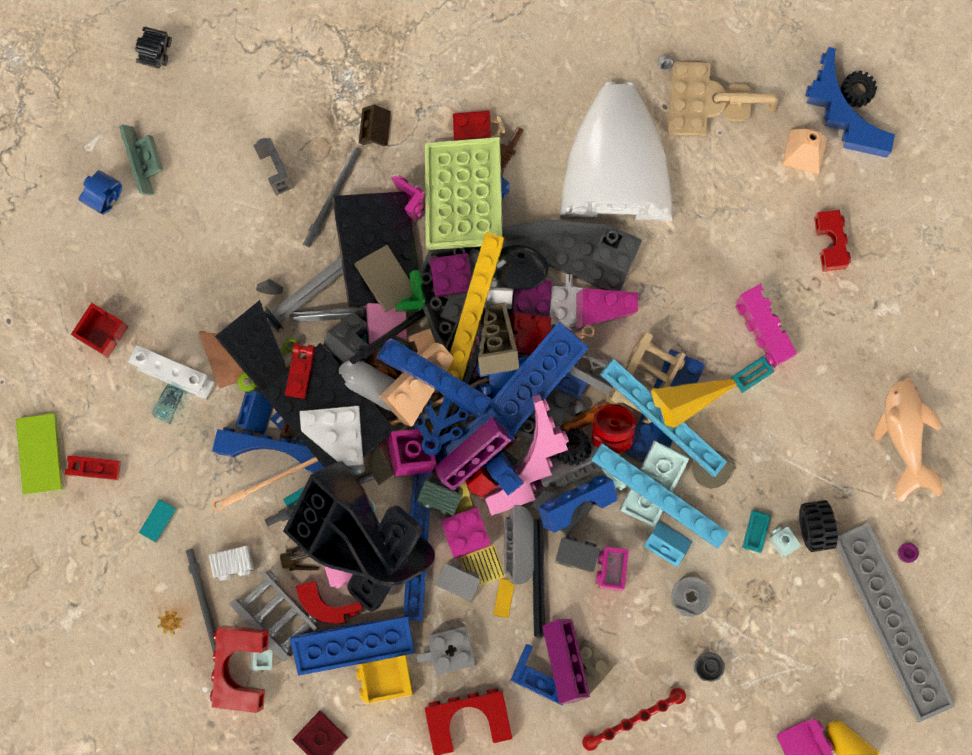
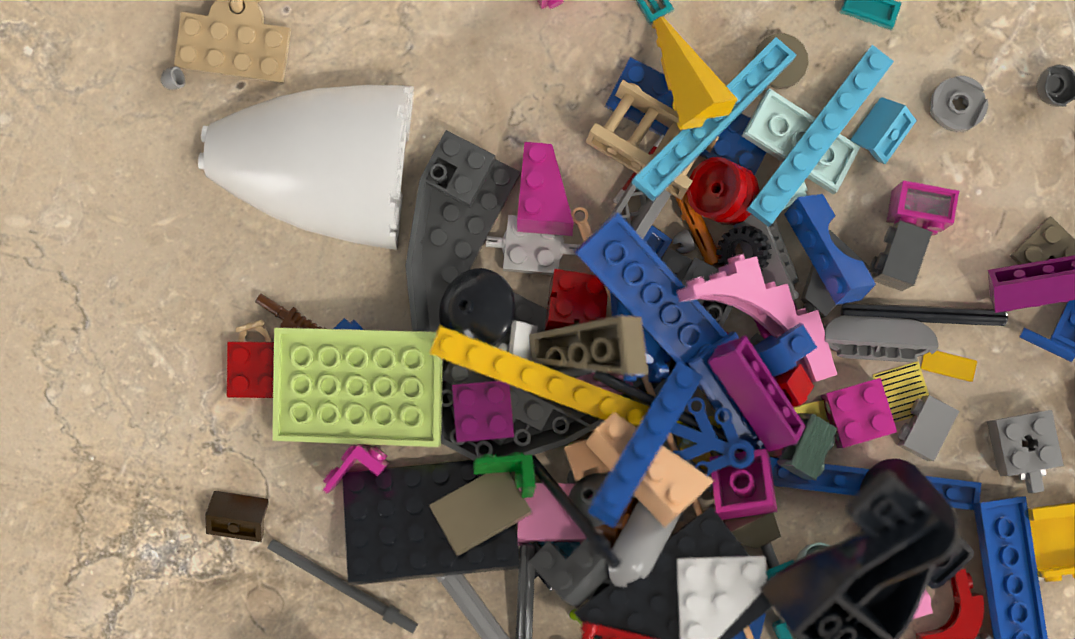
camera: 90 degrees left, 5 degrees up
magenta plate [511,280,552,317] -> none

